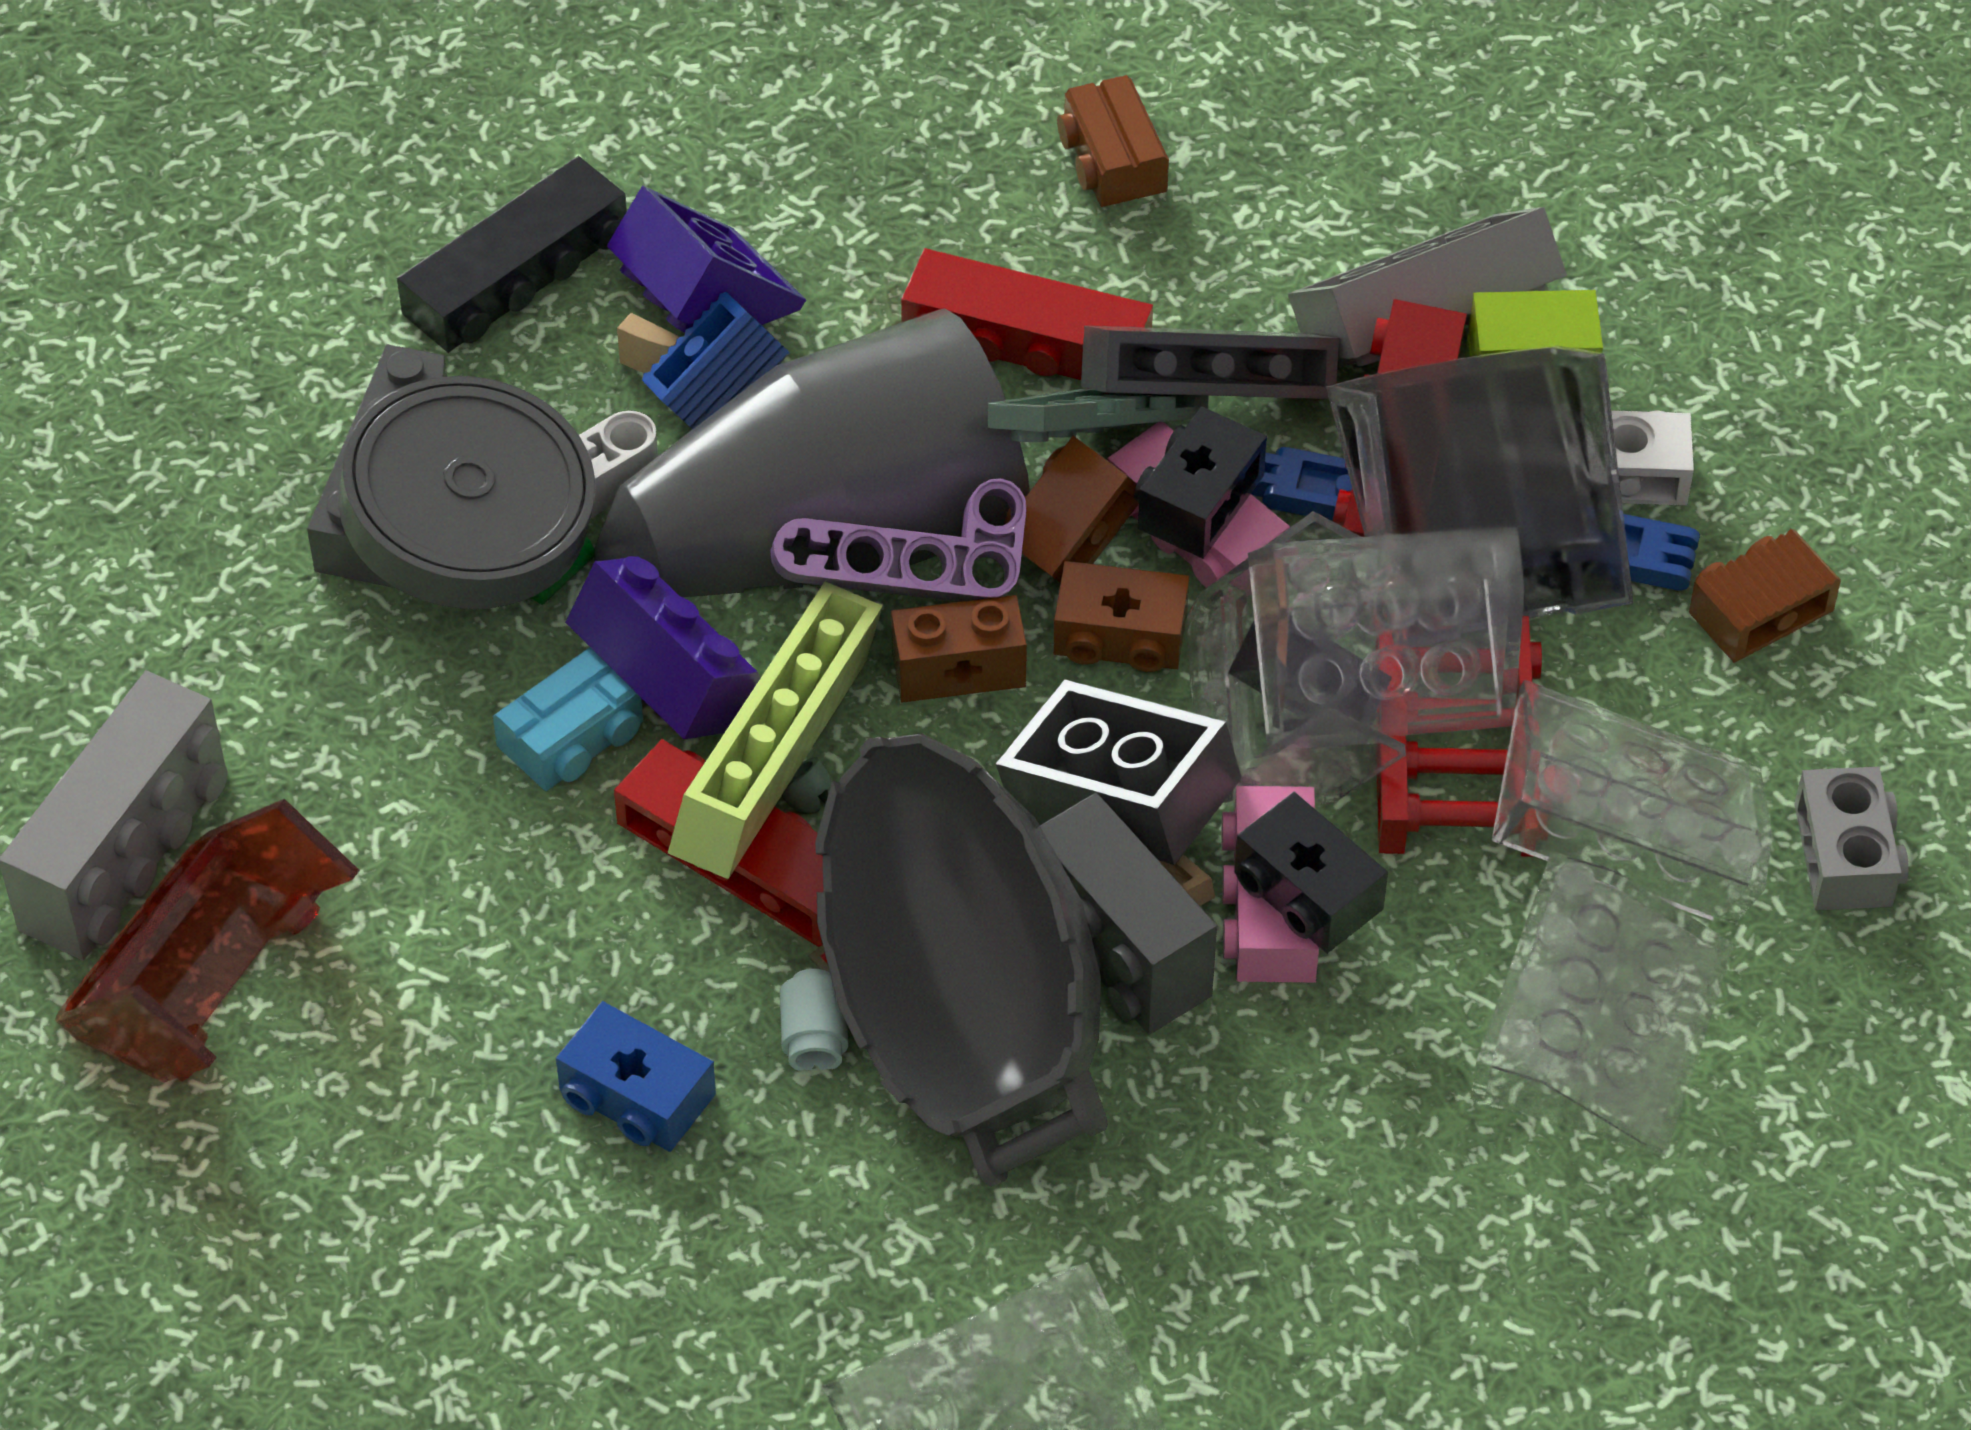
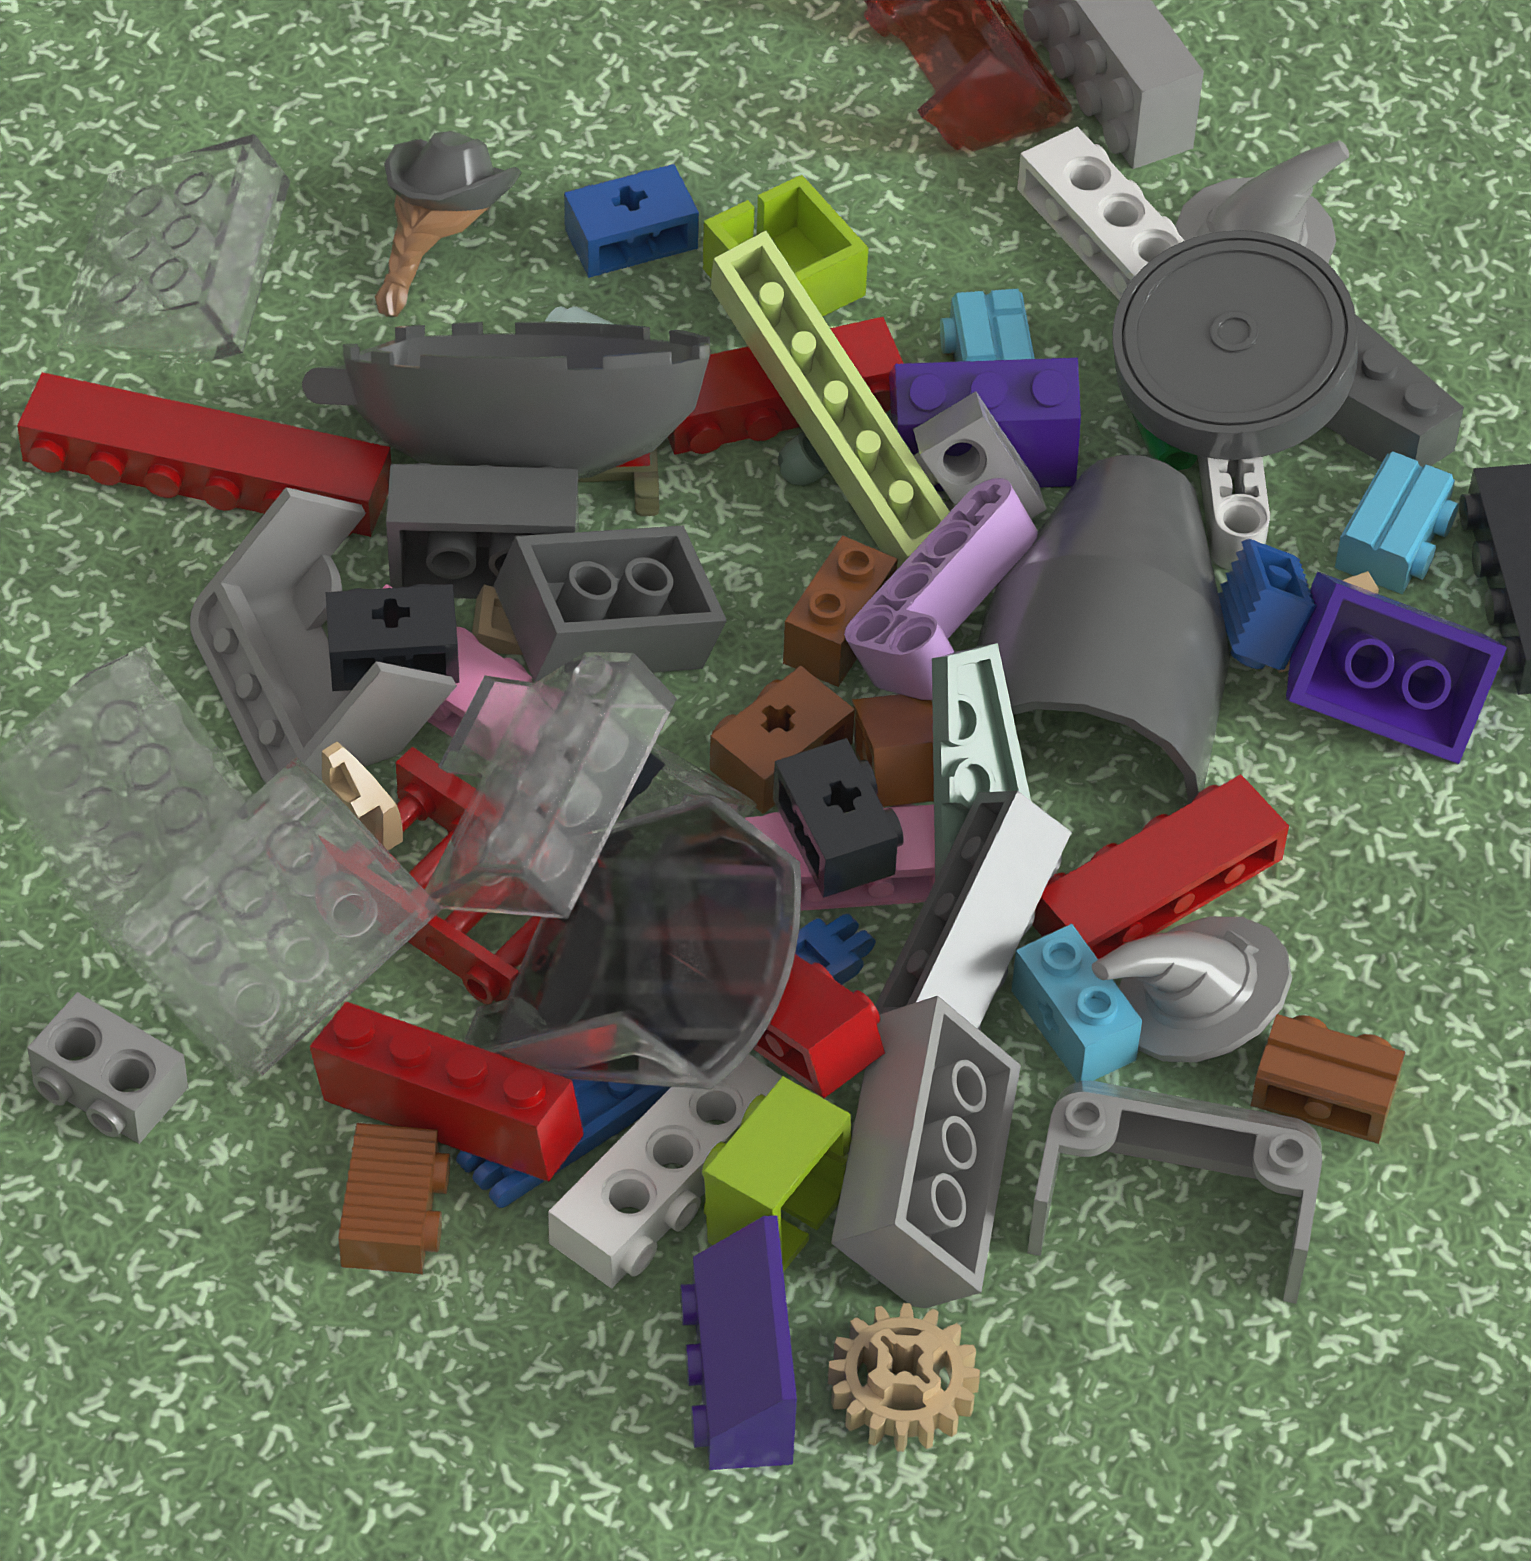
camera: 125 degrees right, 0 degrees up
none -> red brick [17,372,391,537]
none -> light grey windscreen [190,487,457,790]
none -> red brick [309,1001,584,1182]
none -> tan slope [322,742,403,854]
none -> dark grey hat [375,131,522,317]
none -> dark purple slope [680,1215,797,1470]
none -> lime piece [703,174,869,317]
none -> tan gear [828,1303,980,1452]
none -> light grey brick [913,391,1047,519]
none -> medium azure brick [1011,924,1142,1082]
none -> white brick [1017,126,1185,301]
none -> light grey windscreen [1027,1080,1322,1304]
none -> light grey piece [1092,916,1292,1063]
none -> light grey piece [1175,140,1349,263]
none -> medium azure brick [1335,451,1459,595]

